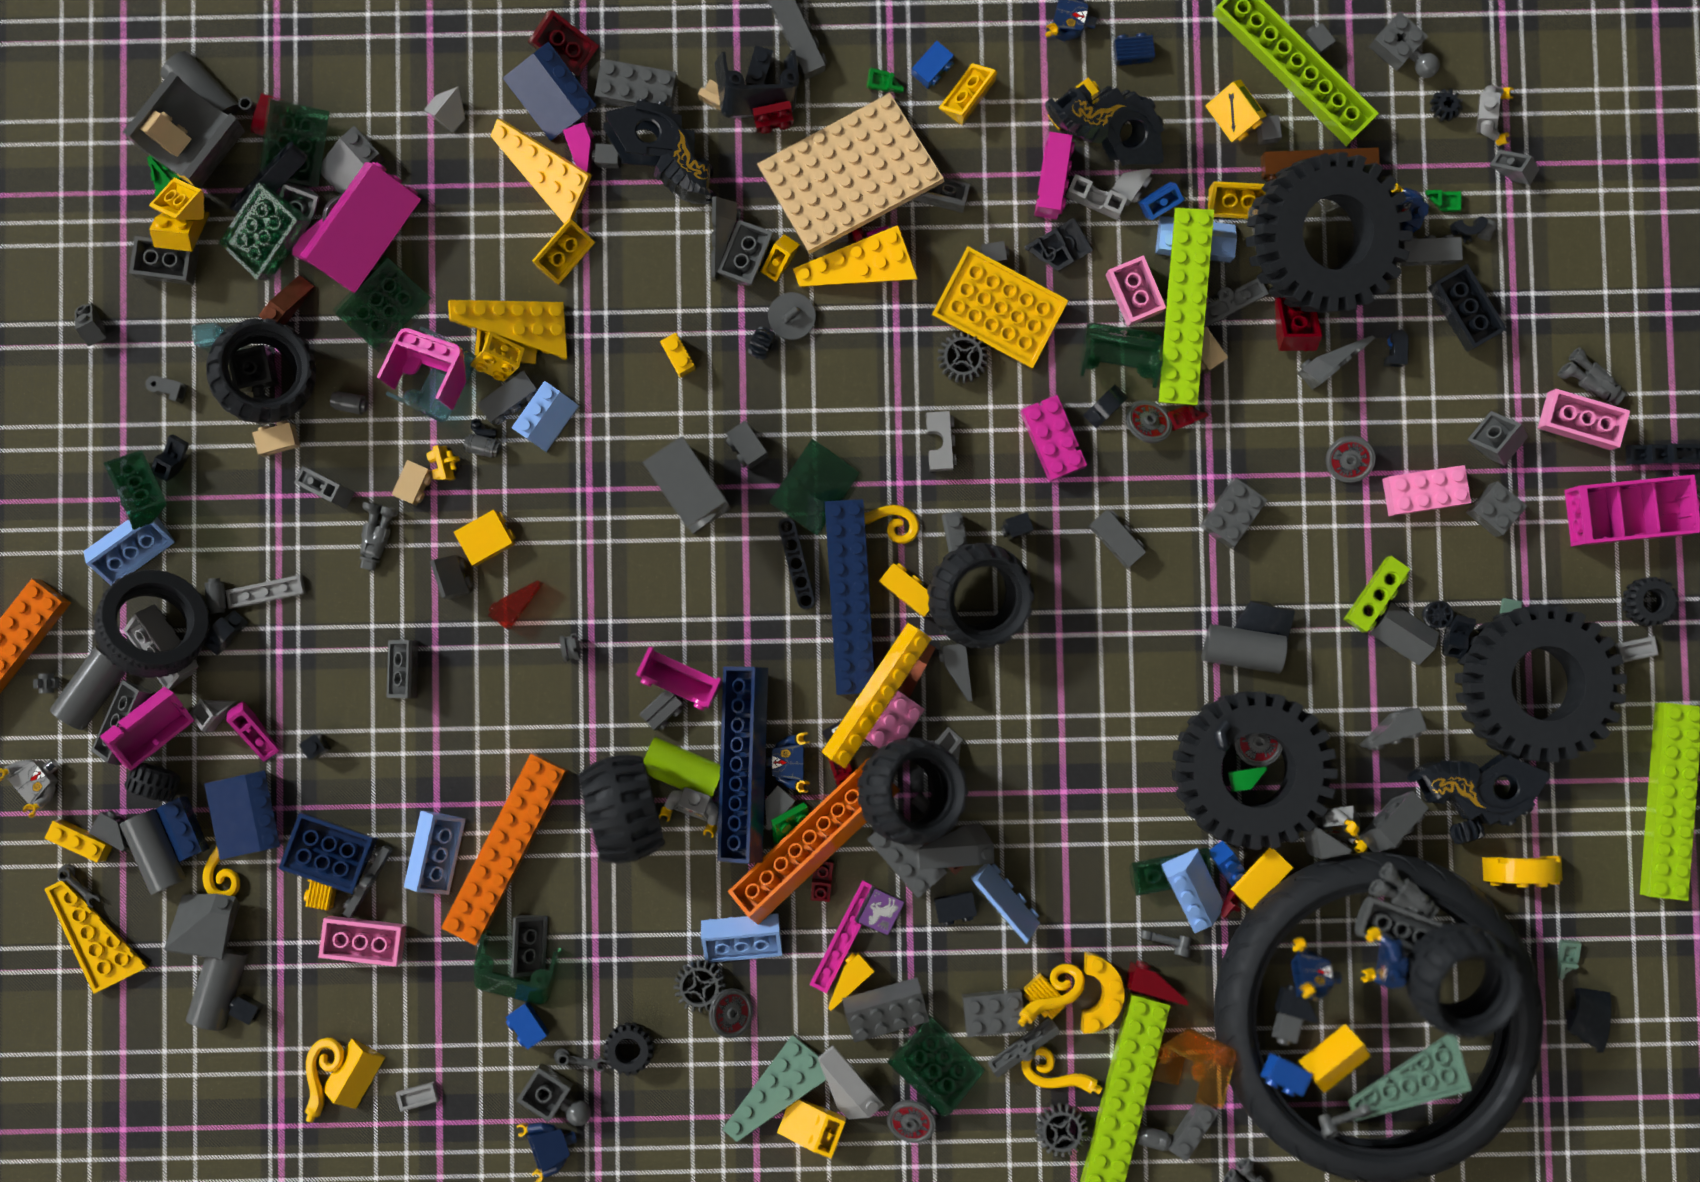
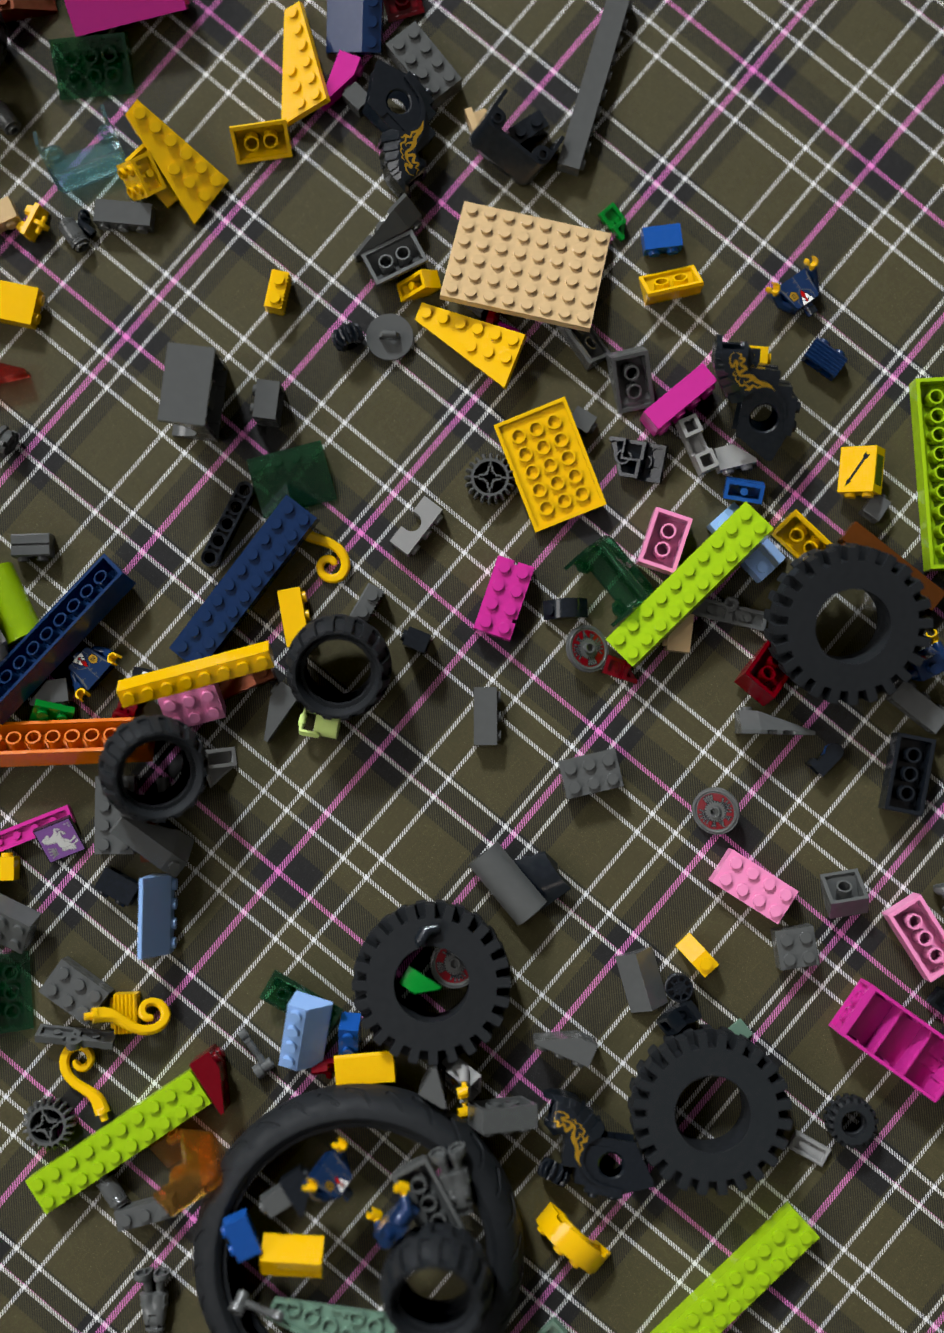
camera: 40 degrees right, 0 degrees up
dark pink windscreen [377,328,466,410] -> none
light blue slope [511,381,579,452] -> none
dark pink windscreen [636,646,723,711] -> none
dark red slope [753,101,794,134] -> none
dark red slope [810,860,833,902] -> none
yellow brick [1081,951,1124,1034] -> none
lime brick [1343,556,1410,633] -> none
none -> yellowish green piece [297,708,341,739]
none -> dark grey slope [606,346,655,414]
none -> yellow slope [675,933,719,977]

